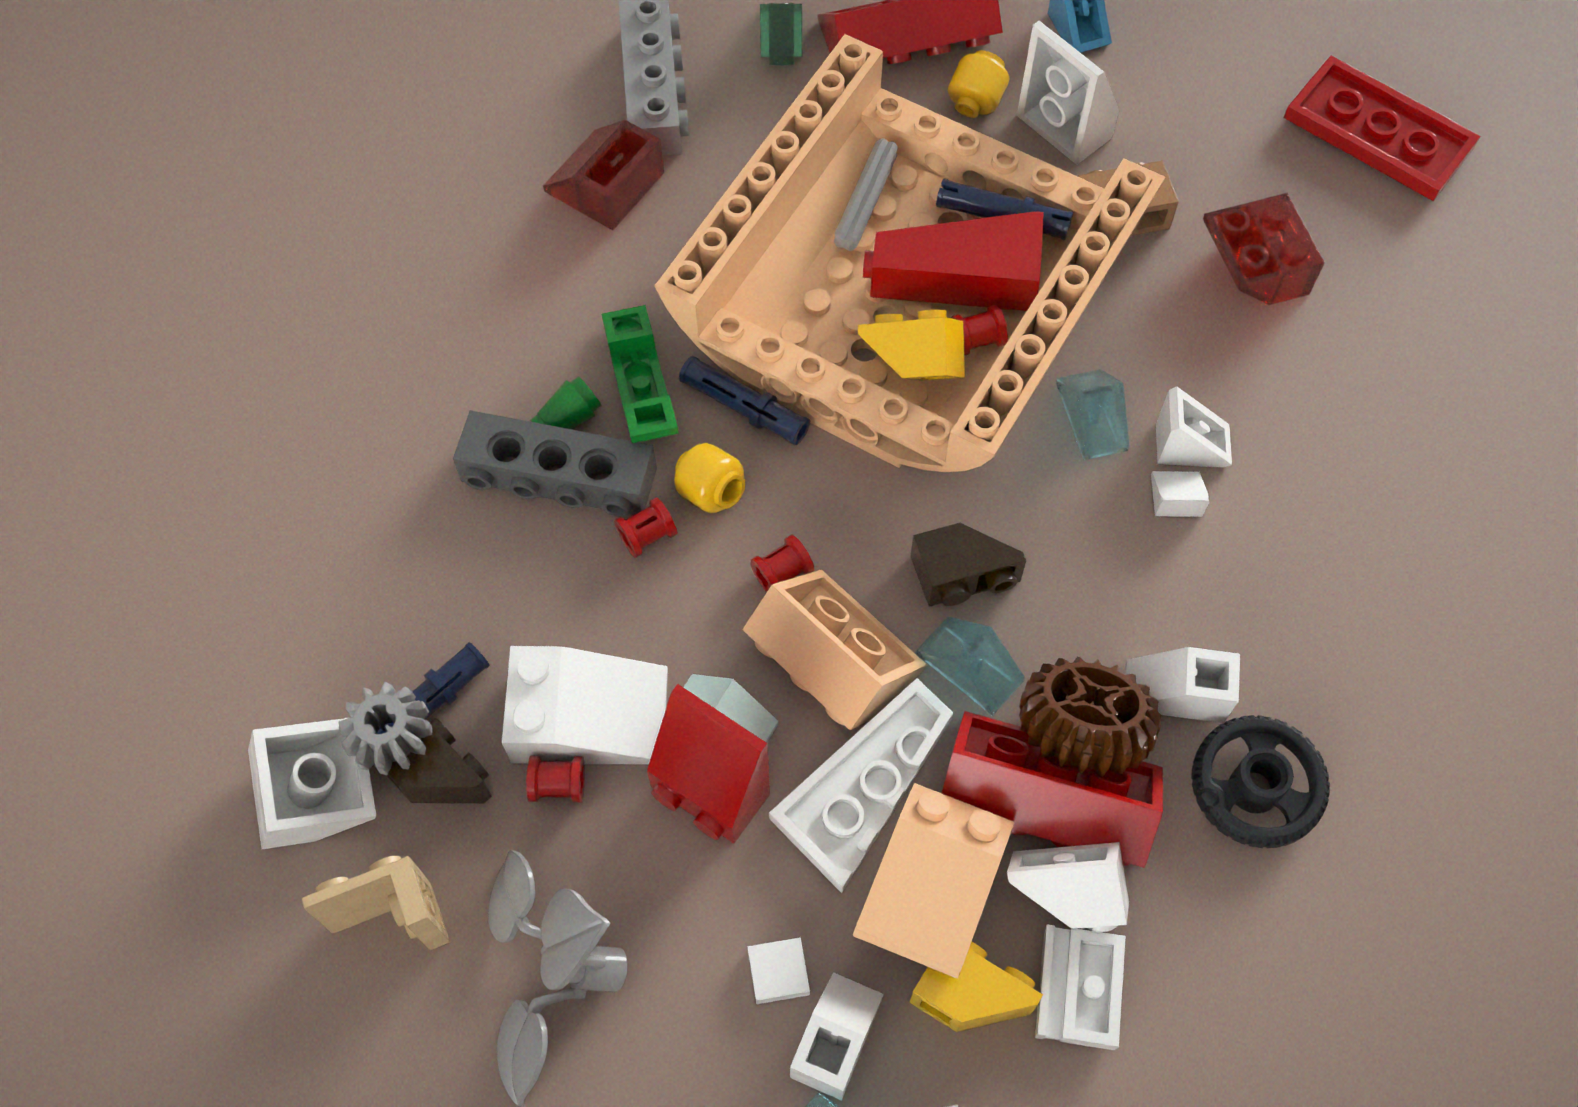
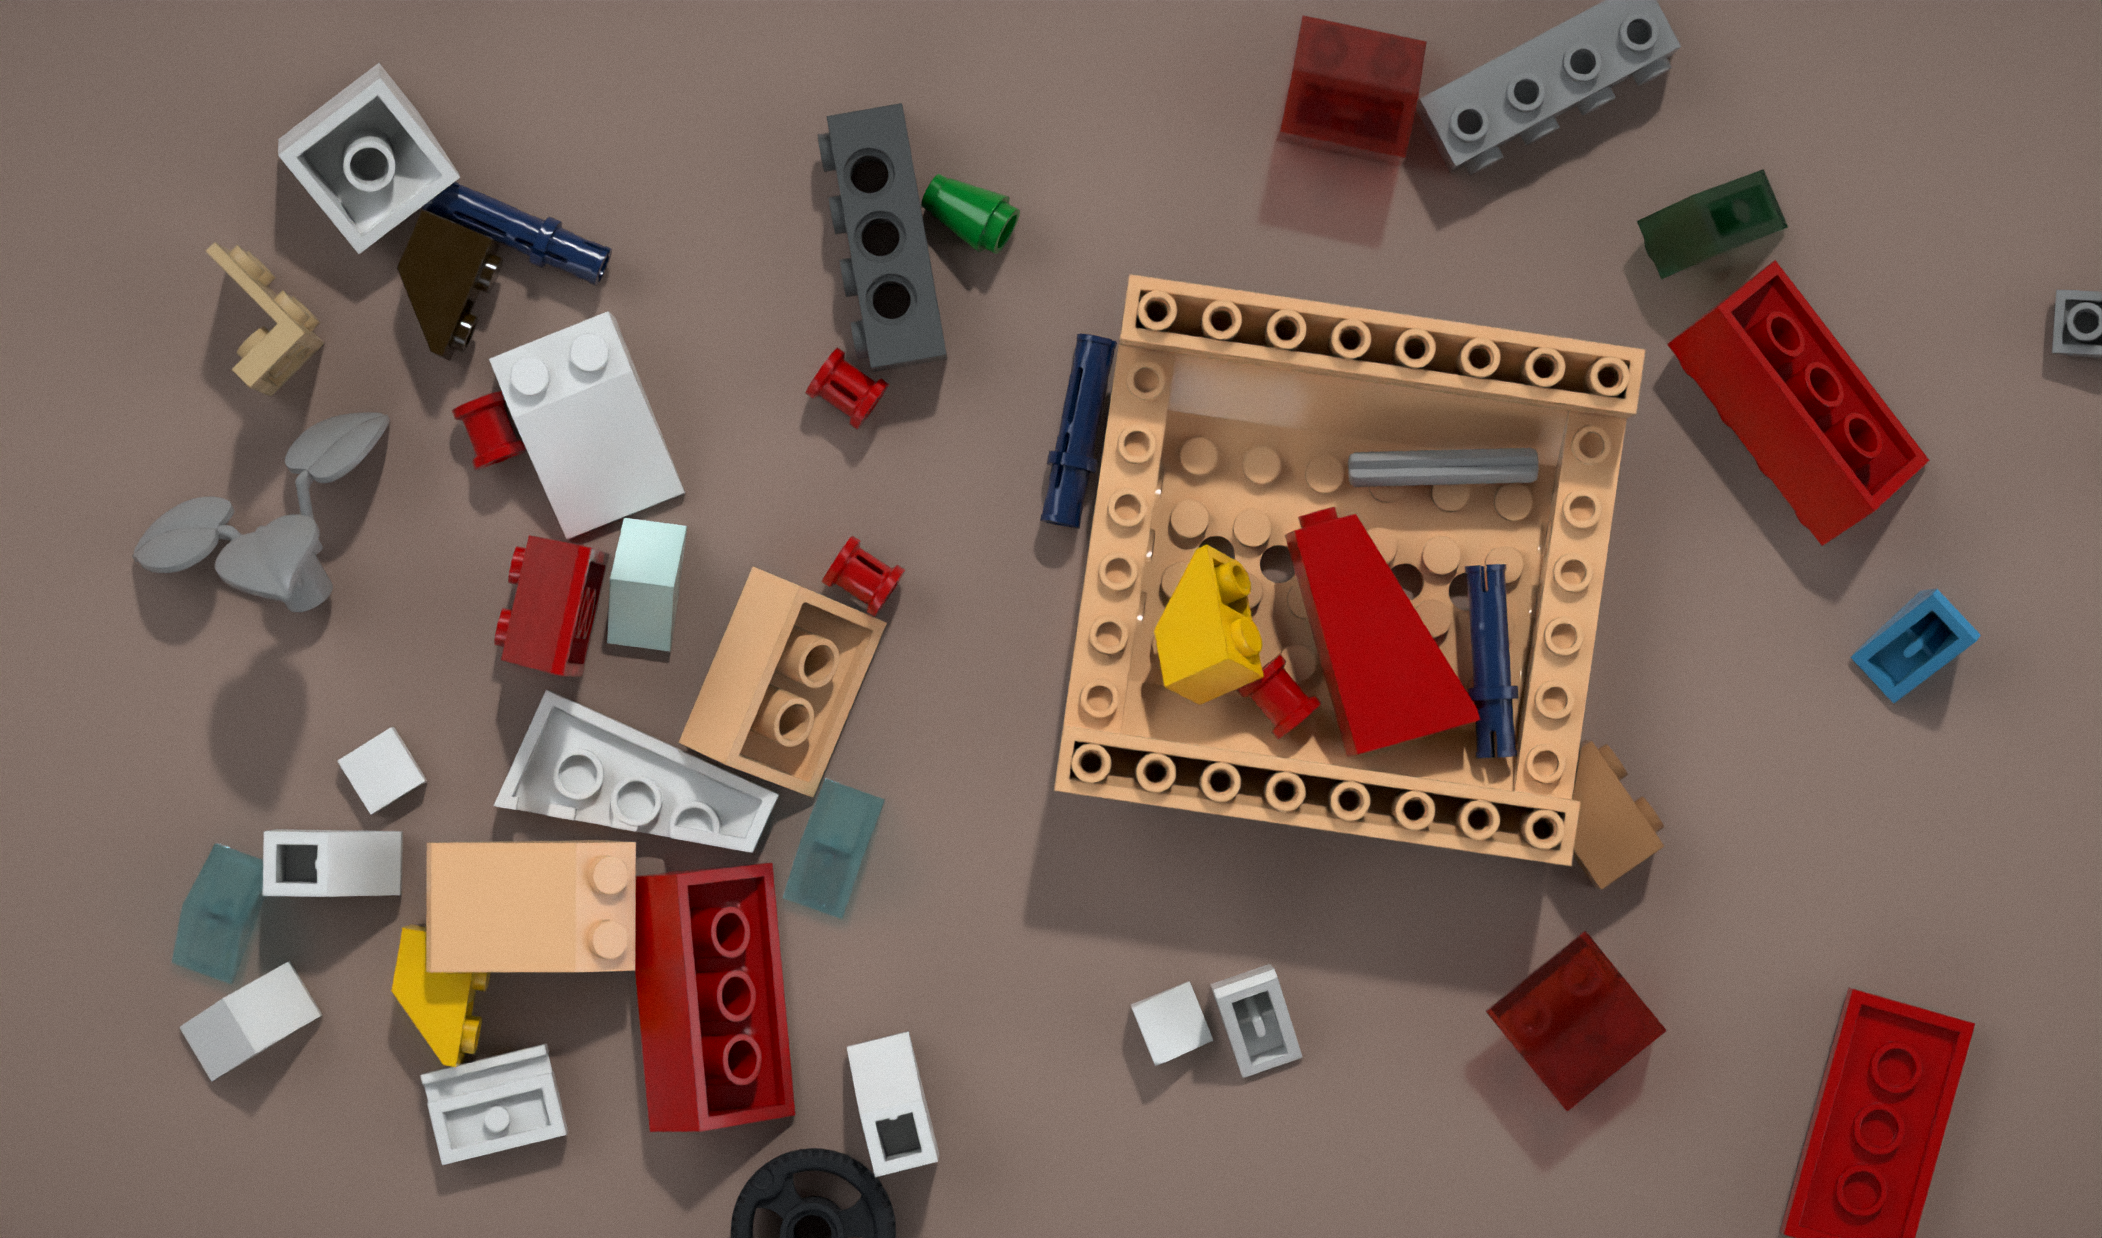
camera: 60 degrees right, 25 degrees up
light grey gear [338,681,432,775] -> none
green slope [601,305,679,443] -> none
yellow head [674,443,746,513] -> none
dark brown slope [910,523,1026,607] -> none
yellow head [947,50,1010,118] -> none
white slope [1007,842,1129,932] -> none
white slope [1017,21,1119,165] -> none
reddish brown gear [1019,656,1161,777] -> none
clear light blue slope [1056,369,1130,460] -> none

